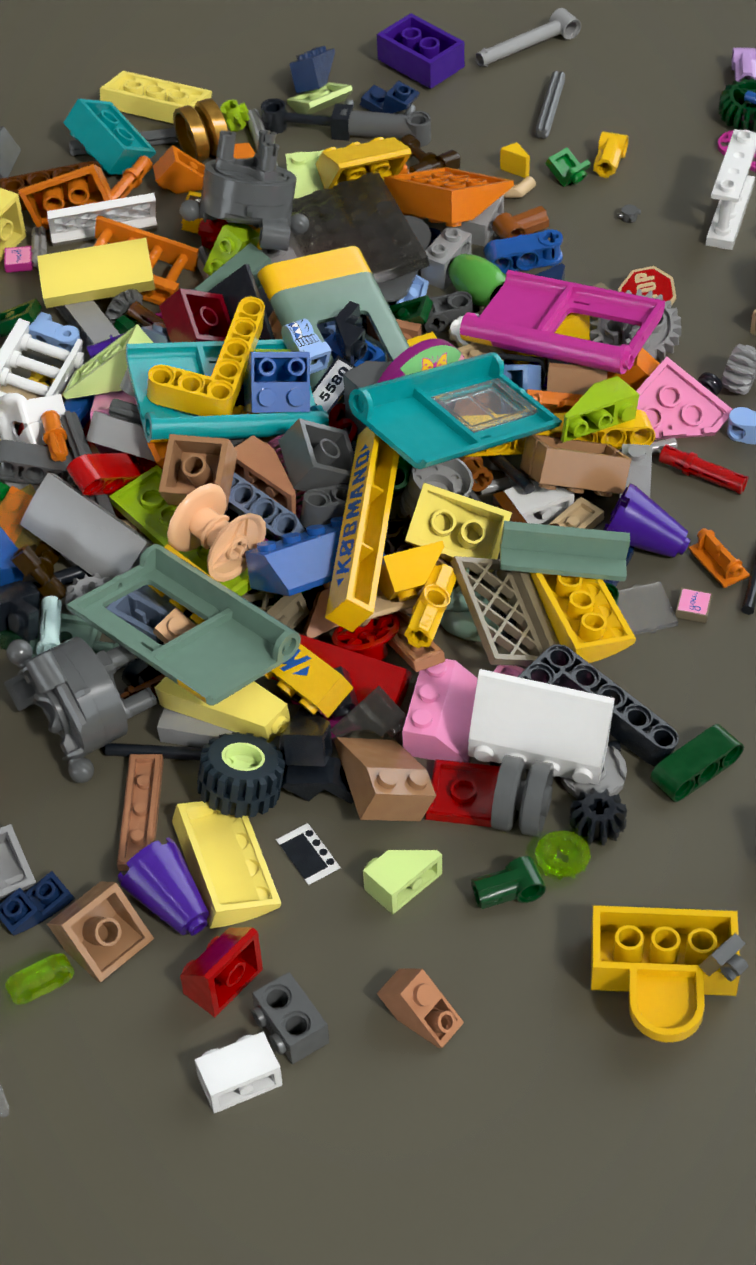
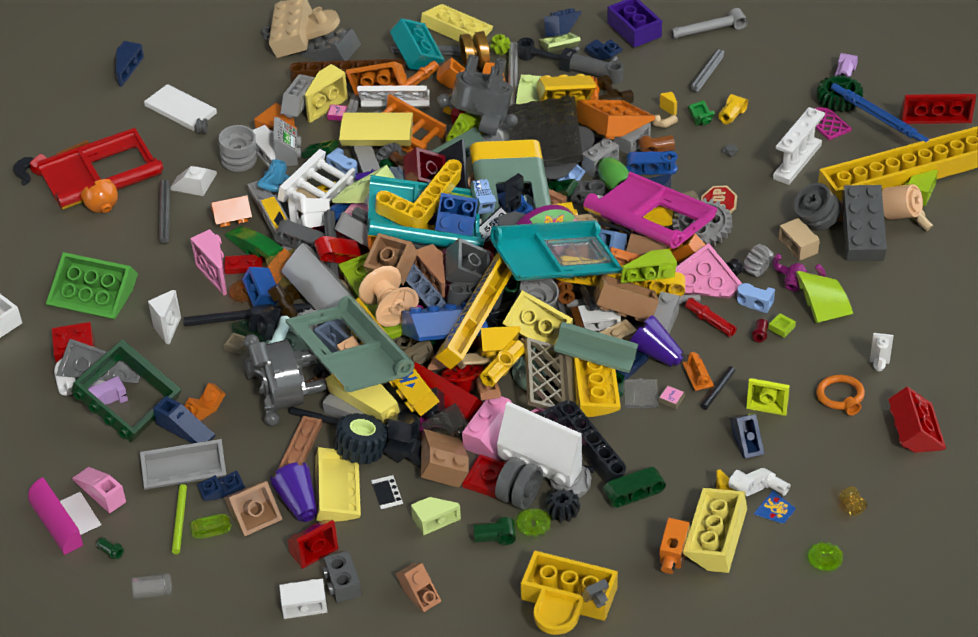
camera: 15 degrees right, 5 degrees down
orange axle [41,410,69,462] -> none

